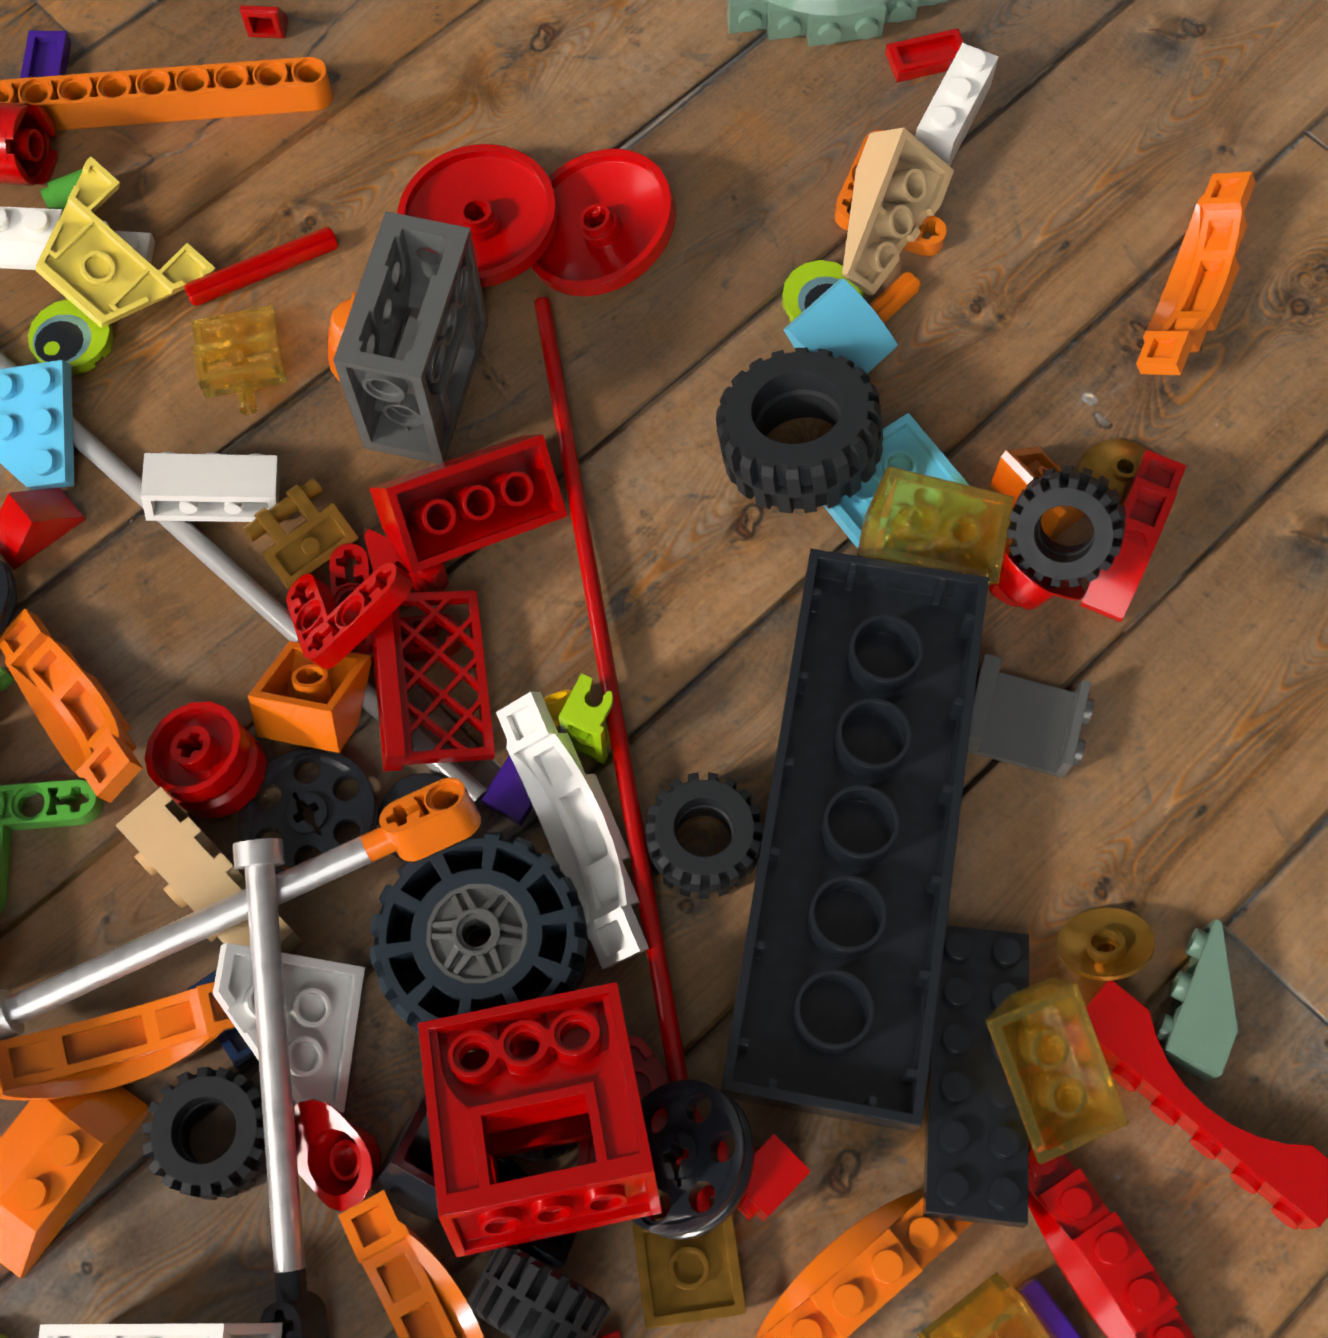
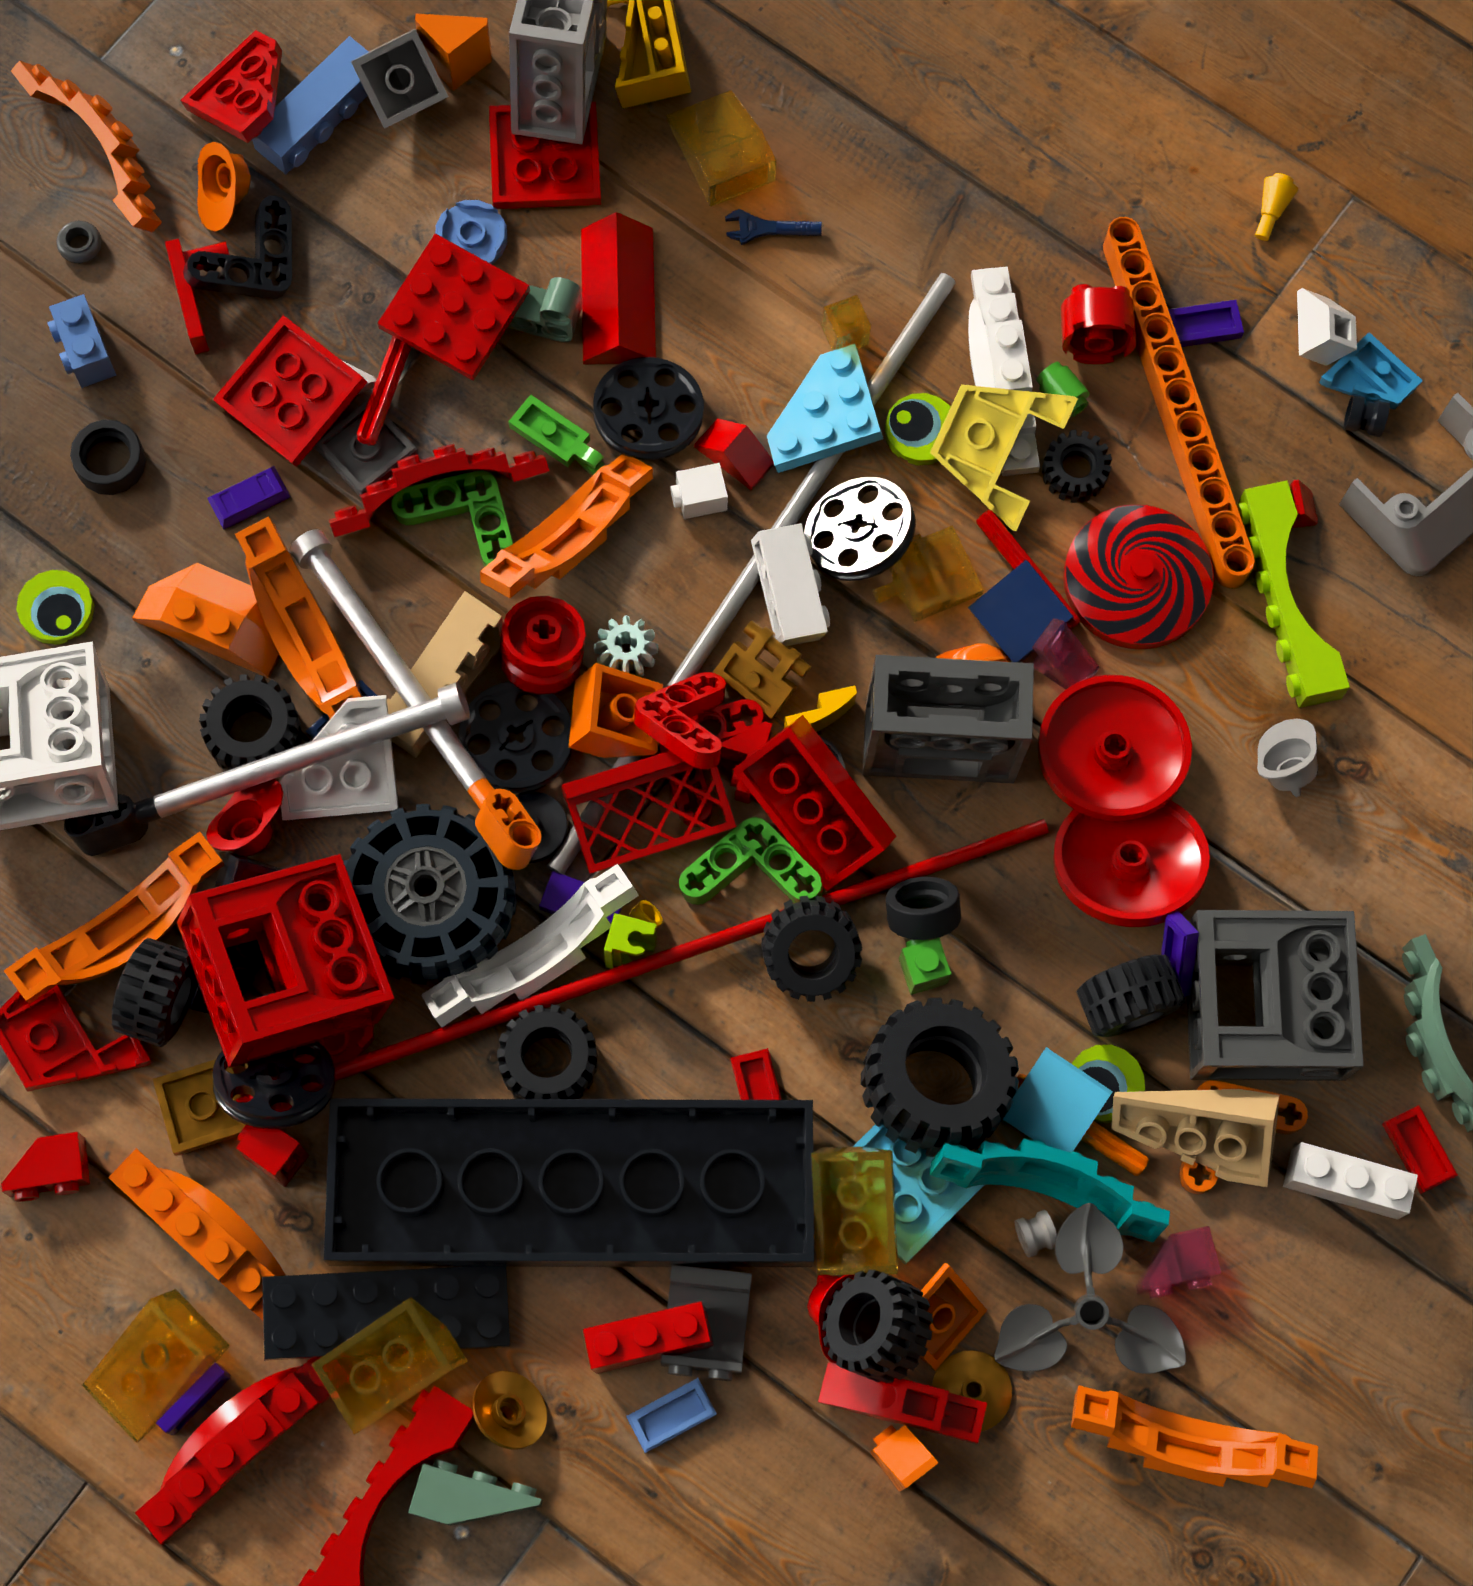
camera: 75 degrees right, 5 degrees up
none -> red brick [583,1301,714,1374]
none -> light aqua gear [594,615,658,677]
none -> medium blue tile [626,1378,717,1453]
none -> white brick [670,463,728,519]
none -> bright green beam [679,817,824,905]
none -> red tile [730,1048,781,1100]
none -> black tyre [761,895,862,1002]
none -> yellow slope [784,685,857,732]
none -> wedge [804,477,916,581]
none -> orange slope [870,1425,938,1492]
none -> black tyre [886,877,961,940]
none -> bright green brick [899,938,951,995]
none -> teal piece [930,1139,1170,1242]
none -> dark blue tile [968,560,1074,663]
none -> dark grey plant [994,1203,1186,1374]
none -> light grey wheel [1014,1210,1057,1258]
none -> clear pink slope [1032,618,1100,689]
none -> black tyre [1042,430,1112,503]
none -> dish [1063,505,1214,649]
none -> black tyre [1076,954,1186,1037]
none -> clear pink slope [1136,1226,1221,1299]
none -> dark purple tile [1161,911,1199,997]
none -> dark grey piece [1187,910,1364,1081]
none -> lime arch [1236,480,1350,708]
none -> light grey piece [1257,718,1318,797]

